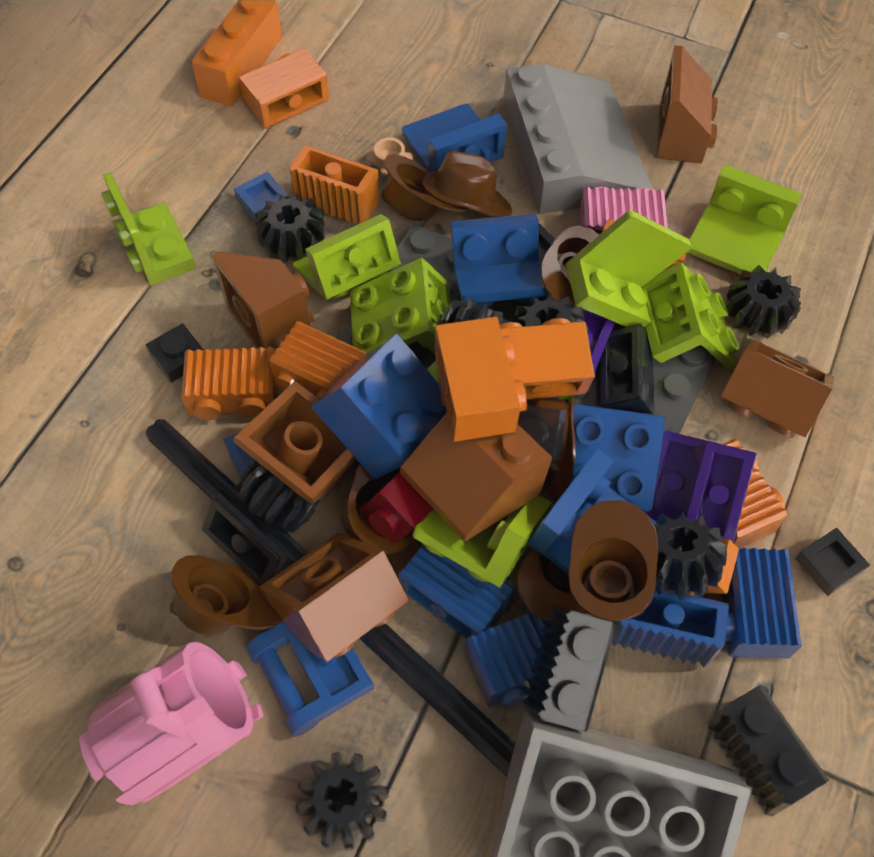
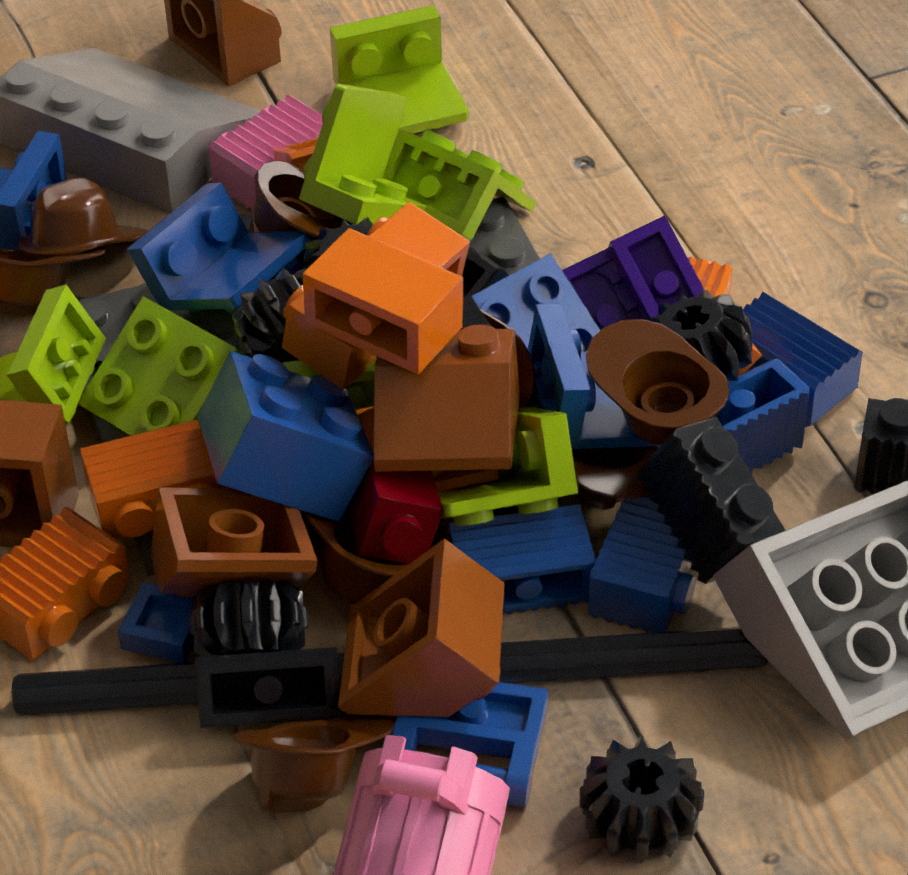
camera: 45 degrees left, 15 degrees down
dark orange slope [721,339,834,438] -> none
black gear [726,265,801,339] -> none
black plate [795,527,870,596] -> none

